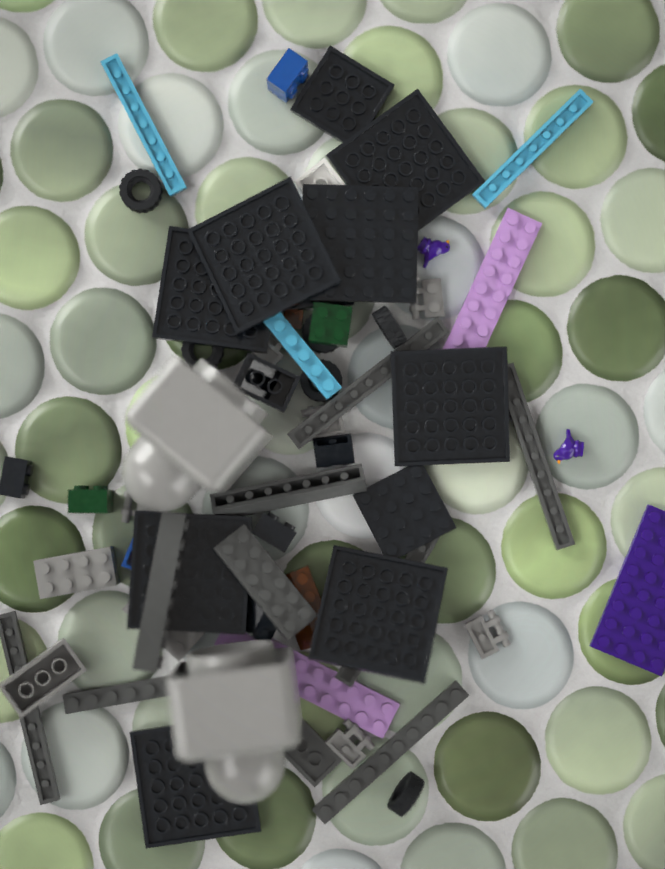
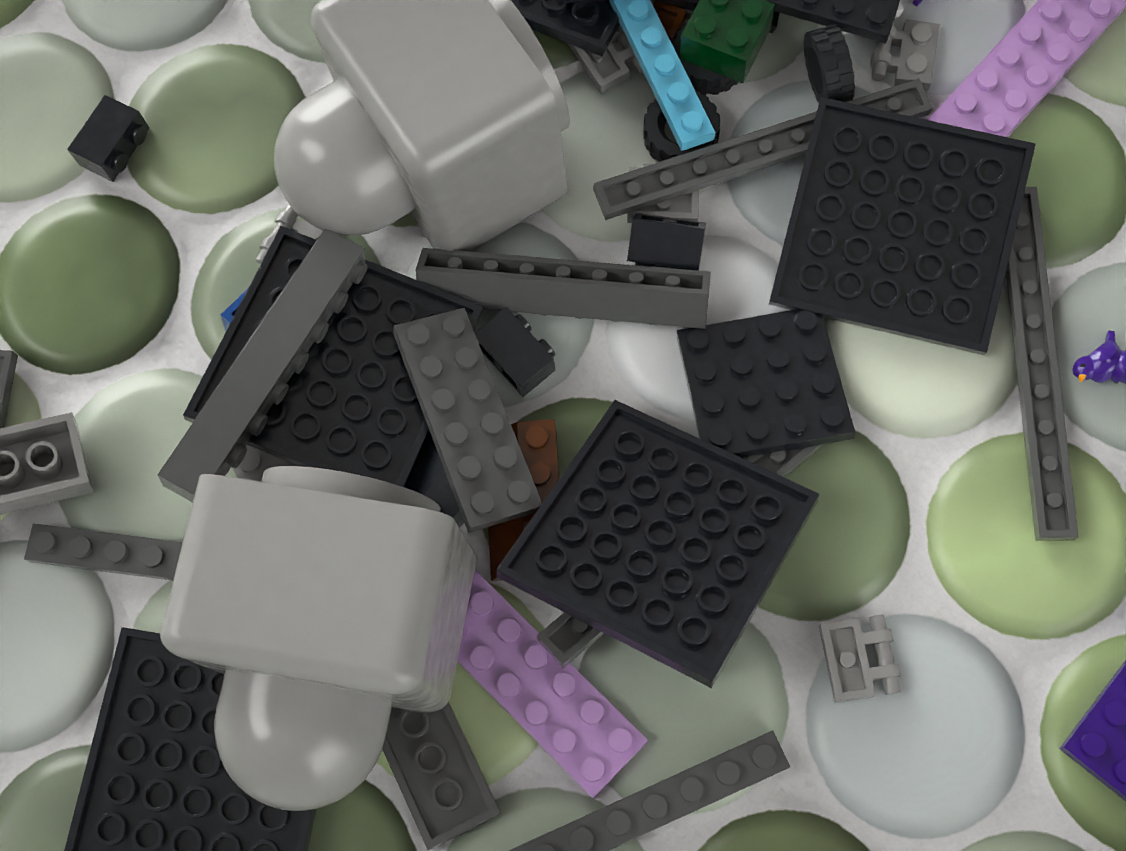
camera: 30 degrees right, 15 degrees down
light grey brick [33,546,120,599] -> none
dark green brick [68,486,114,513] -> none
black slope [233,353,301,413] -> none
light grey plate [325,718,375,770] -> none

